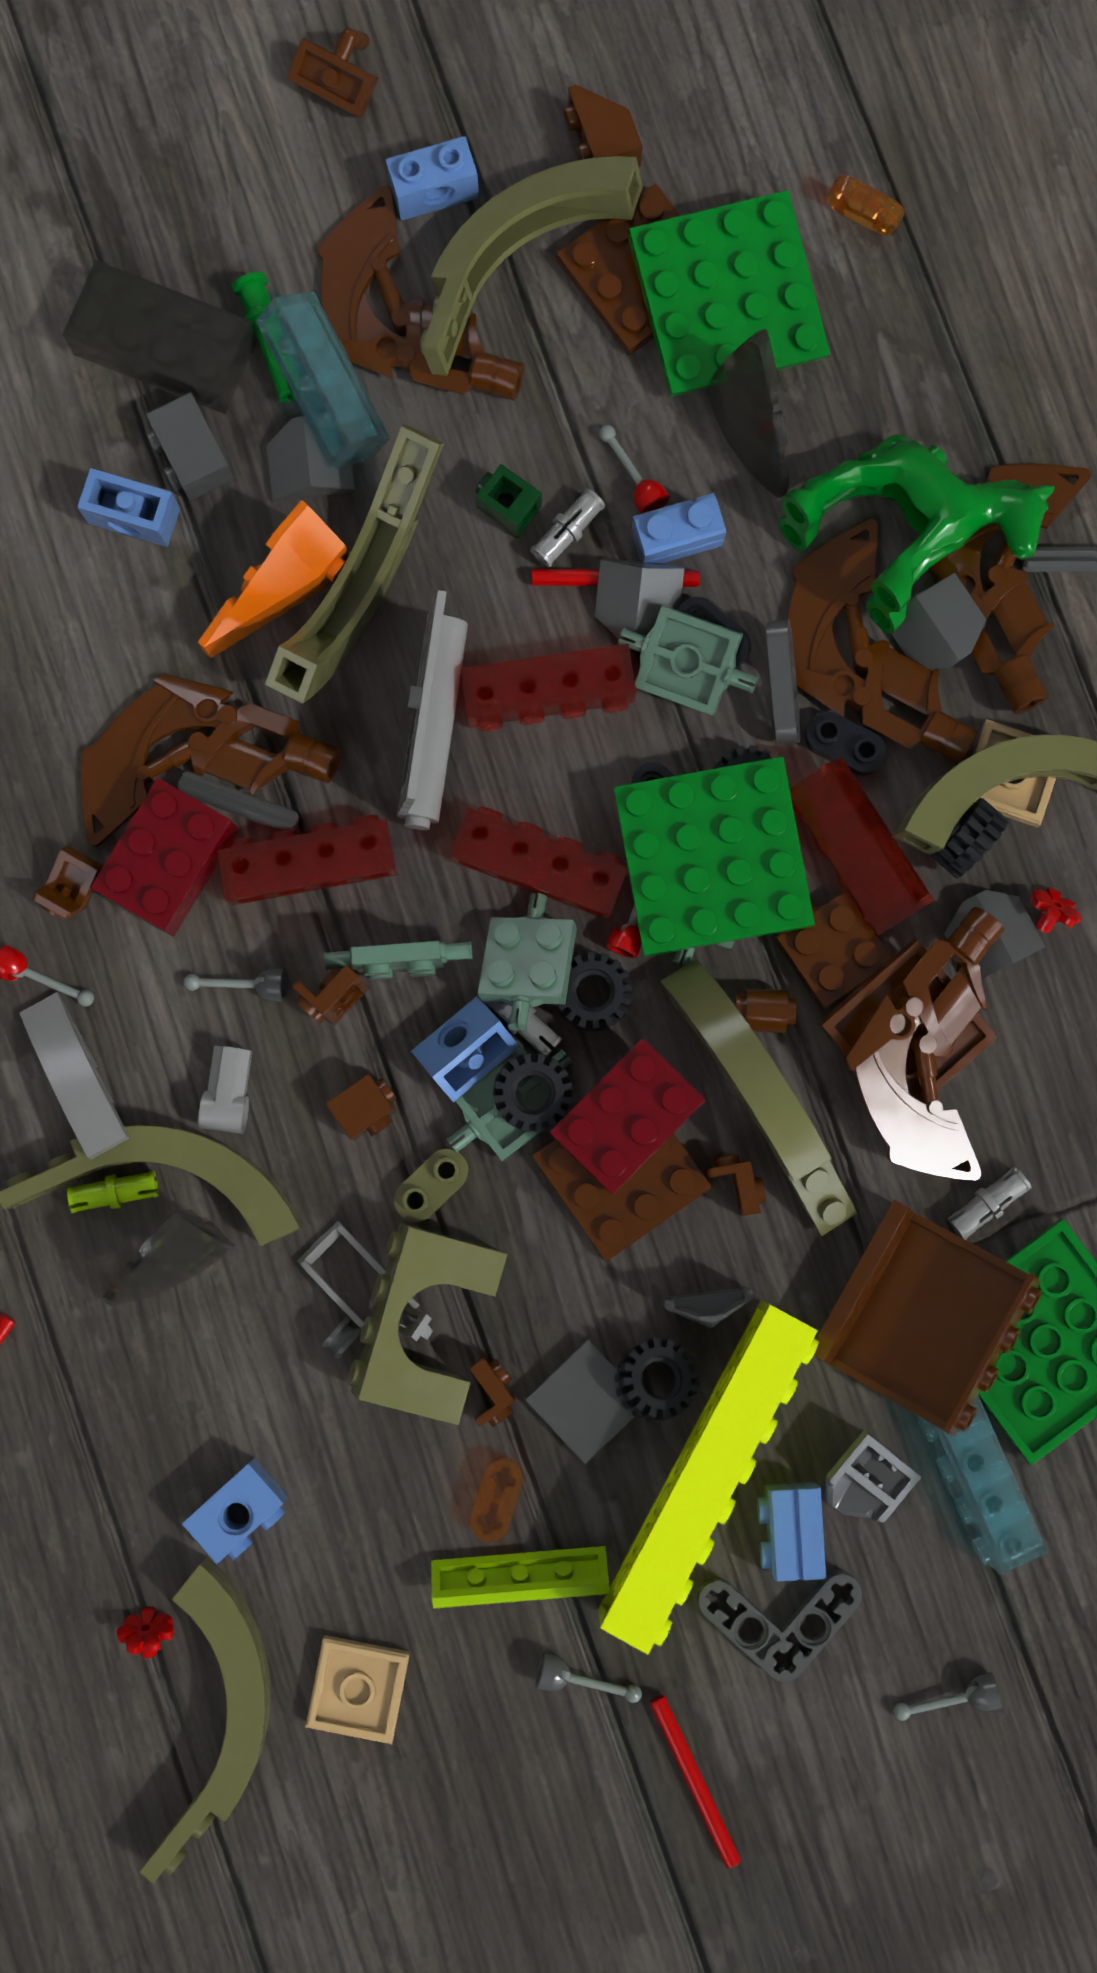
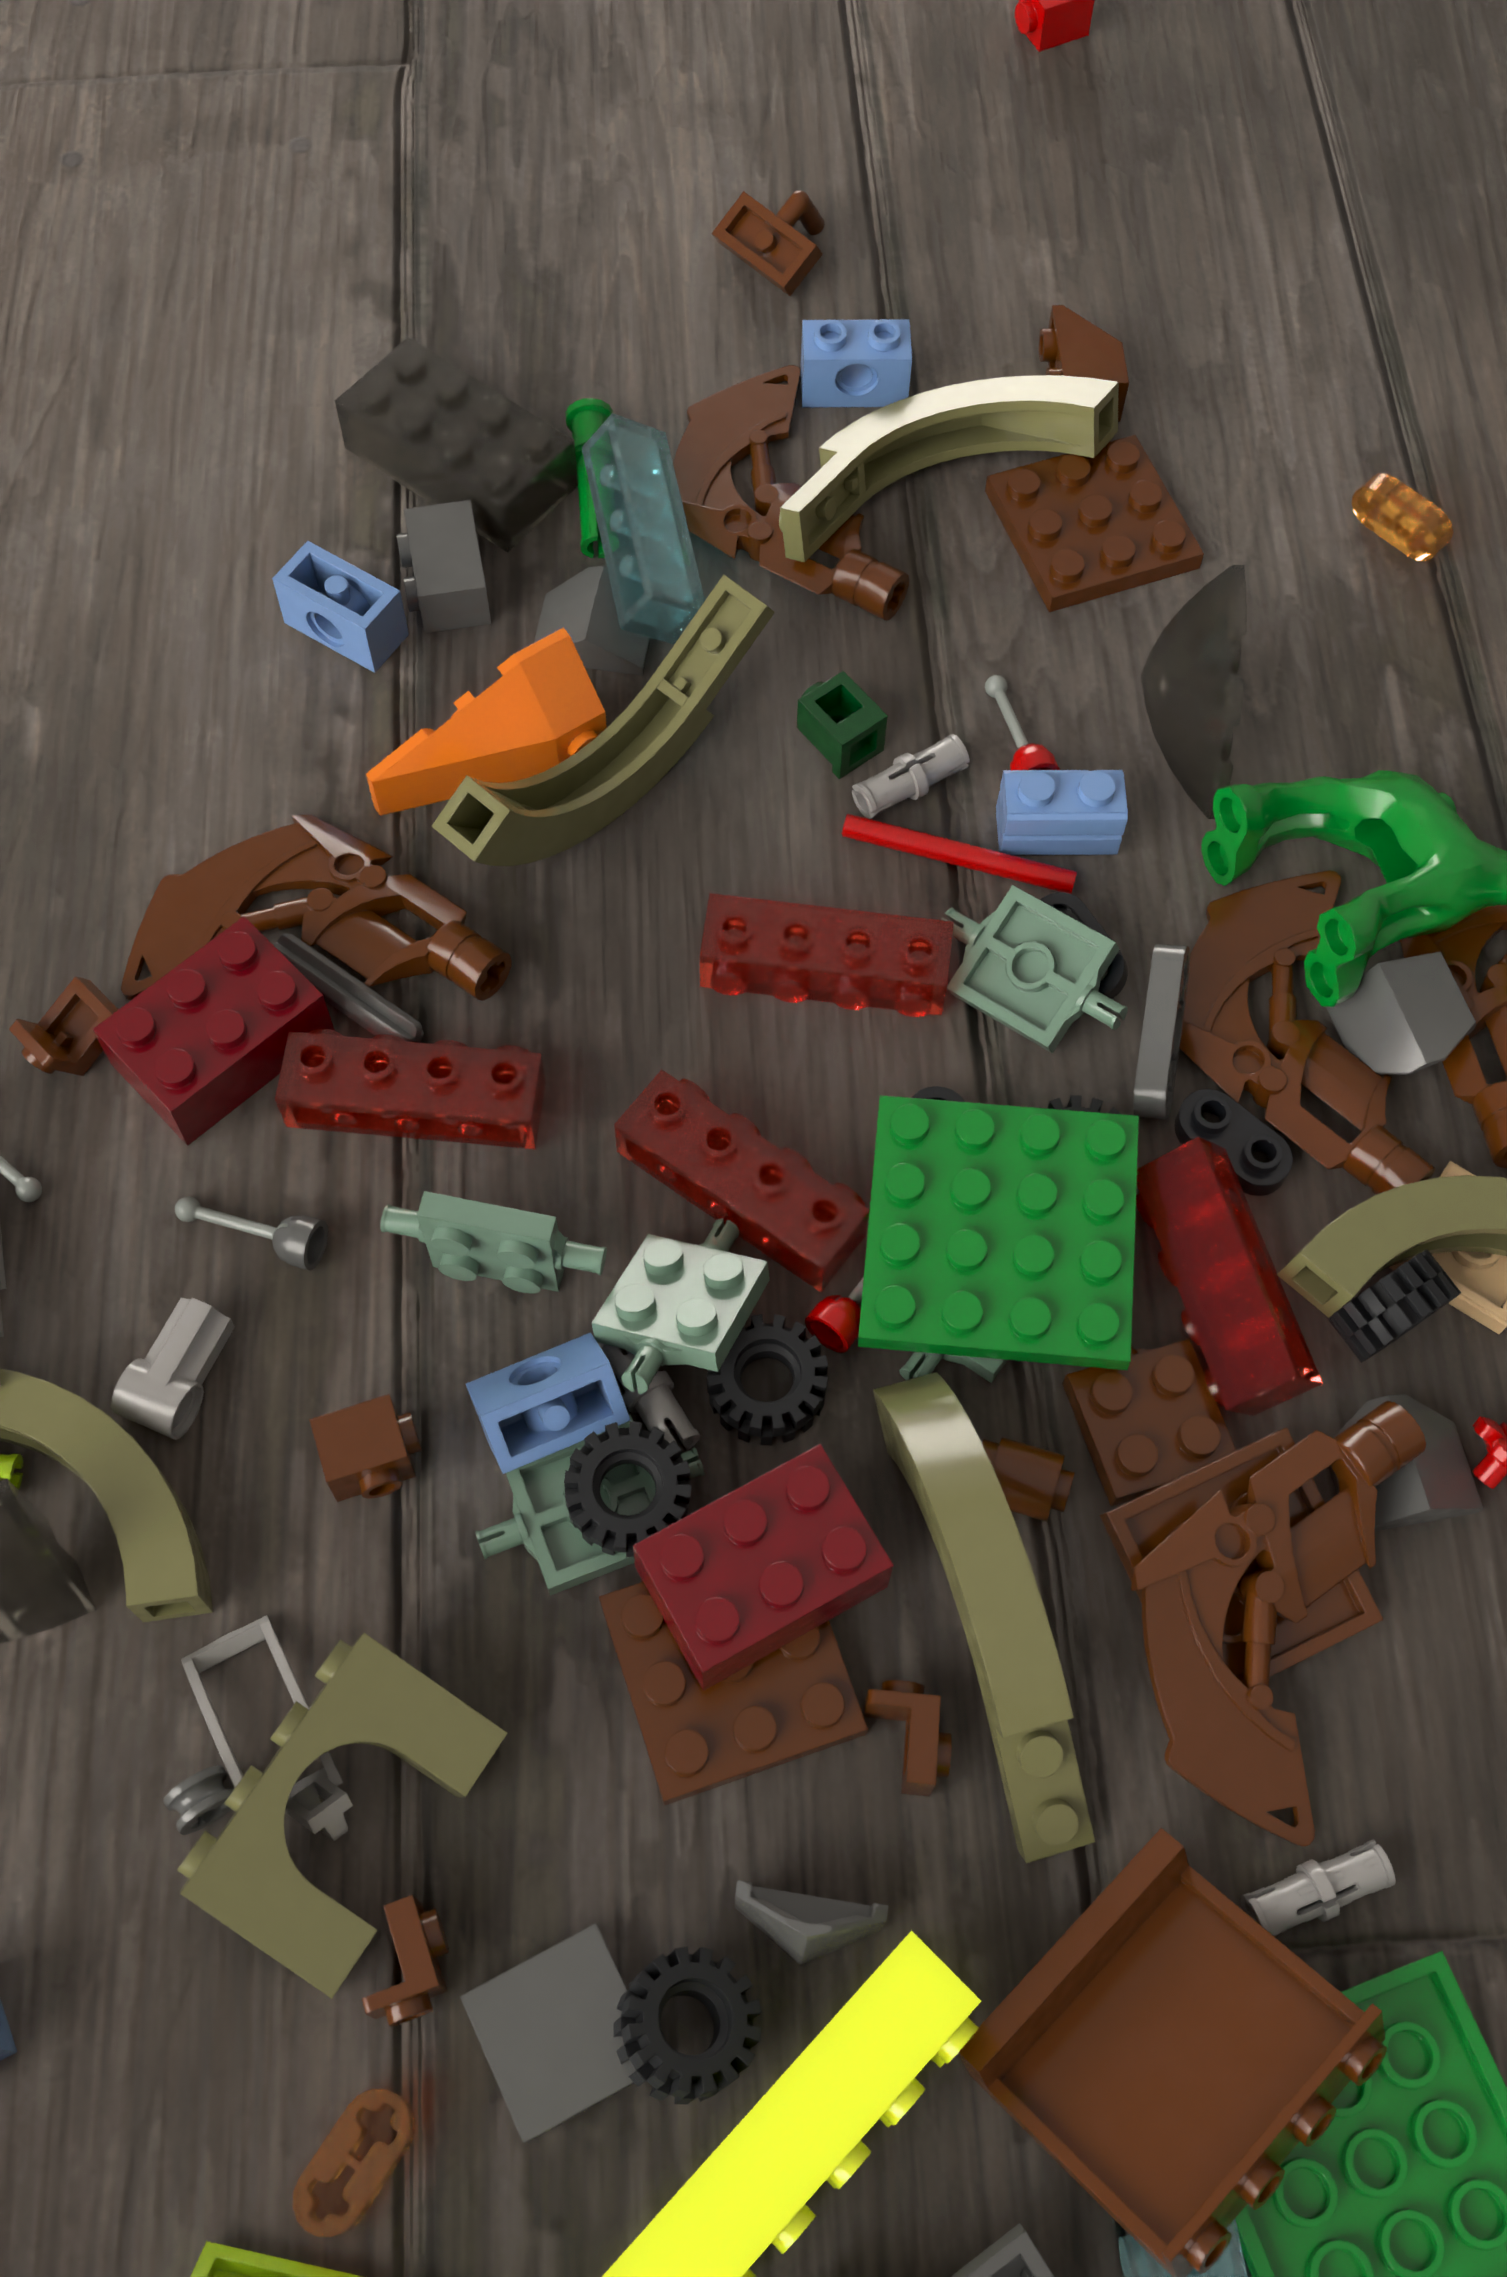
camera: 15 degrees right, 20 degrees down
reddish brown bracket [292,965,370,1025] -> none
olive plate [394,1149,469,1222] -> none
light grey door [397,590,468,830] -> none
dark grey slope [595,558,684,642] -> none
green plate [627,190,830,398] -> none

